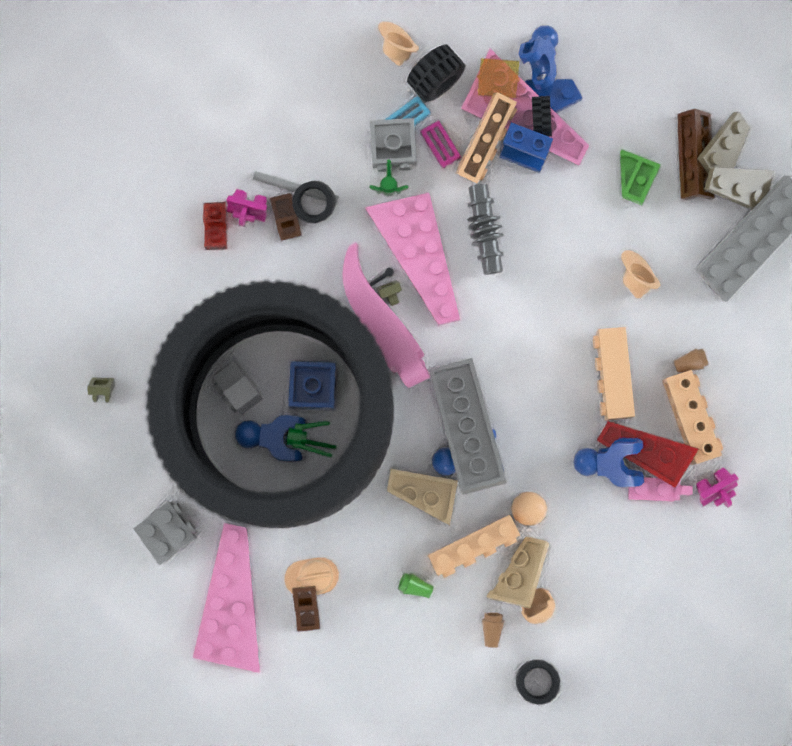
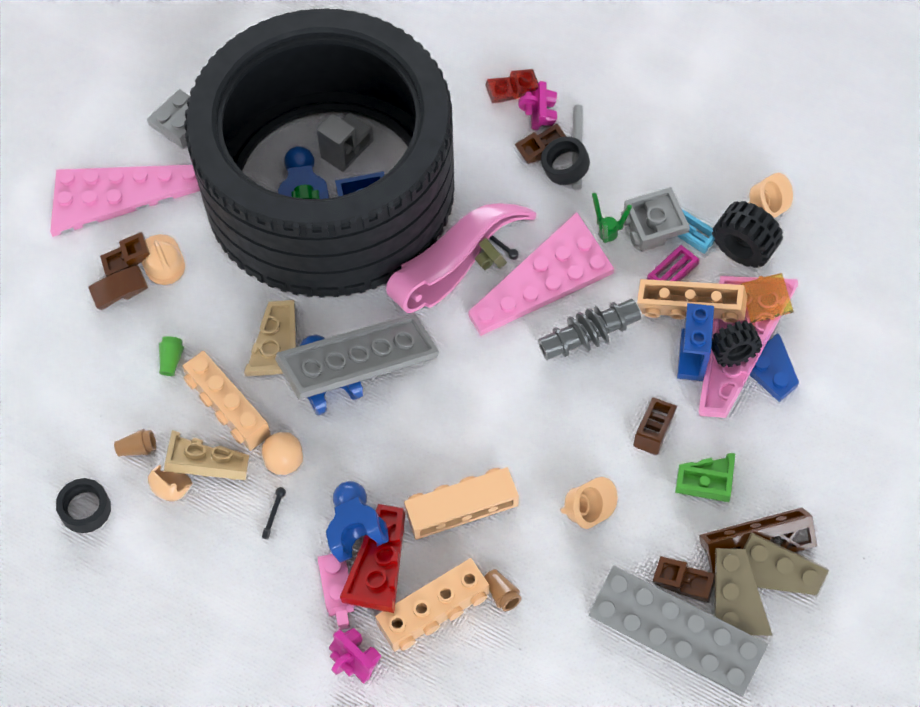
camera: 75 degrees right, 20 degrees down
blue piece [518,25,559,89] -> none
none -> reddish brown slope [88,265,148,310]
none -> black hinge [262,487,286,540]
none -> reddish brown slope [633,397,677,455]
none -> reddish brown slope [653,556,715,603]

